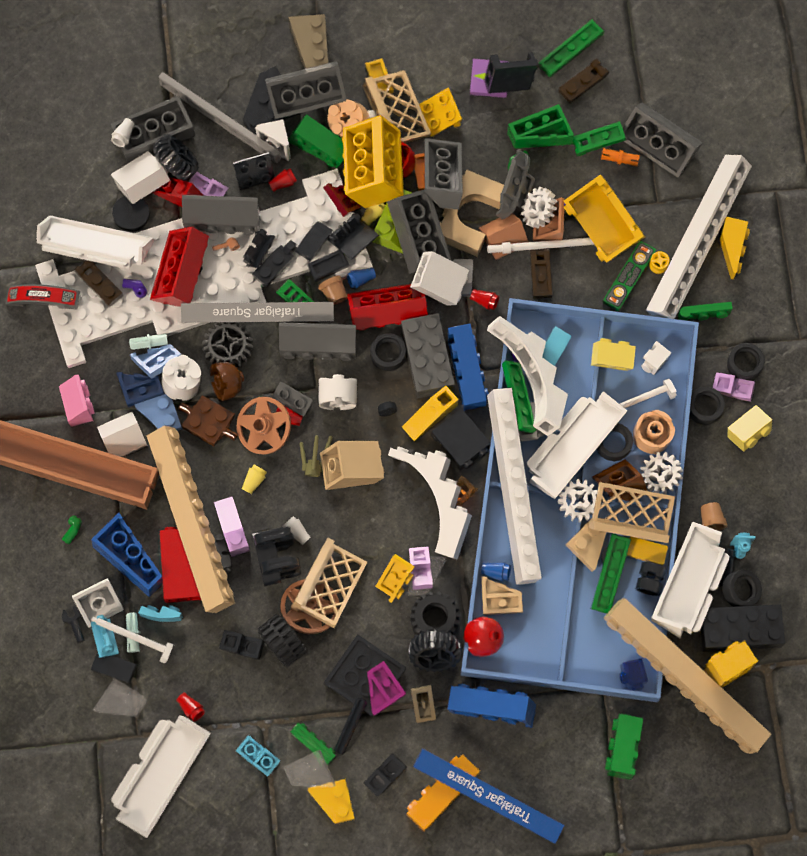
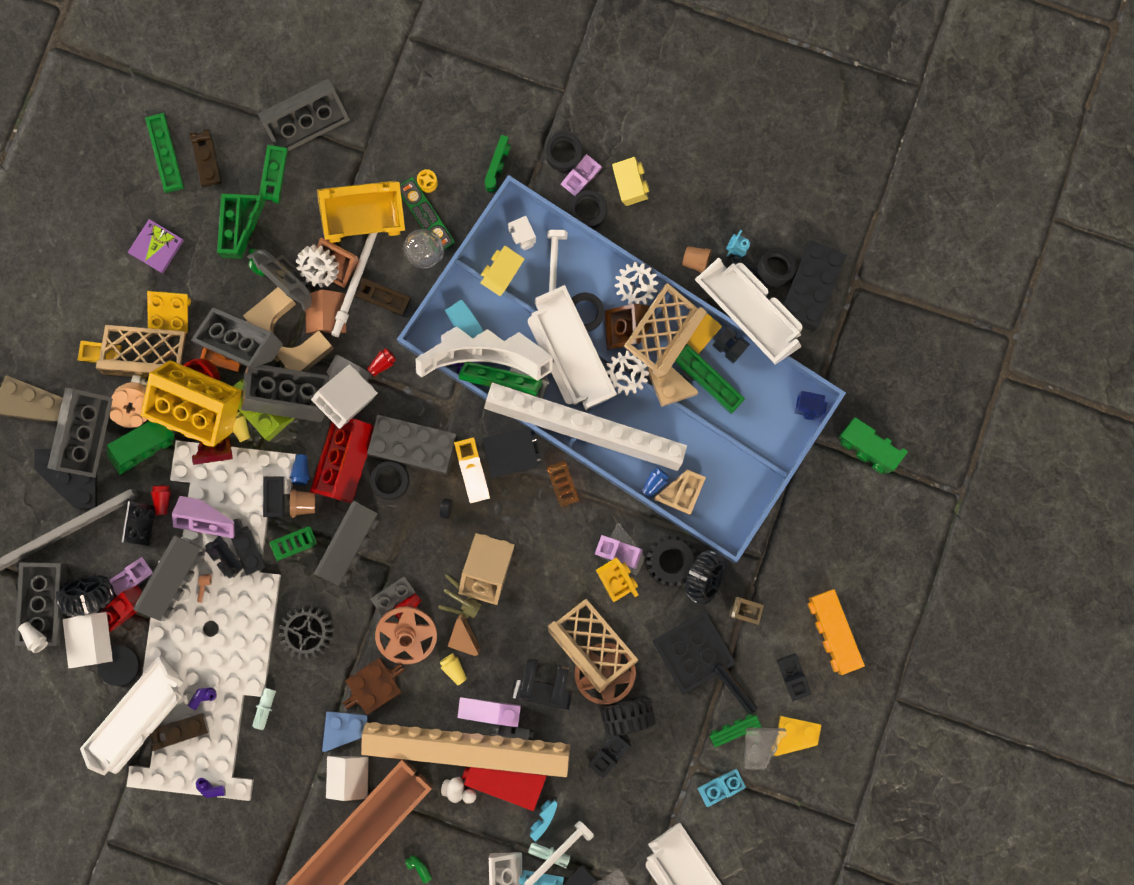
camera: 70 degrees left, 10 degrees up
slope [6,284,80,310] -> none
bright pink slope [59,375,95,427] -> none
blue wedge [91,513,163,597] -> none
dark blue wing [117,372,164,407] -> none
medium blue wing [130,344,181,379] -> none
red slope [150,227,209,307] -> none
white brick [162,355,201,401] -> none
red cone [177,693,205,722] -> none
light grey tile [181,302,334,323] -> none
reddish brown cylinder [210,362,244,401] -> none
white slope [255,120,290,161] -> none
white cone [282,516,311,545] -> none
black slope [295,221,333,262] -> none
white brick [319,374,357,410] -> none
black hinge [328,213,379,260] -> none
magenta wing [367,661,406,716] -> none
white arch [388,447,472,560] -> none
blue tile [413,749,564,843] -> none
blue wedge [447,323,488,411] -> none
blue wedge [447,684,536,728] -> none
red cylinder [464,617,504,657] -> none
black panel [484,52,538,94] -> none
orange pin [601,148,640,167] -> none
tan brick [603,598,771,754] -> none
light nougat brick [633,410,675,454] -> none
white brick [646,155,752,319] -> none
yellow brick [704,641,758,688] -> none
yellow slope [720,217,750,279] -> none
none -> lavender slope [172,496,235,538]
none -> dark purple arm [195,778,226,798]
none -> clear cylinder [403,229,444,269]
none -> white animal [441,777,476,804]
none -> medium nougat slope [448,613,481,656]

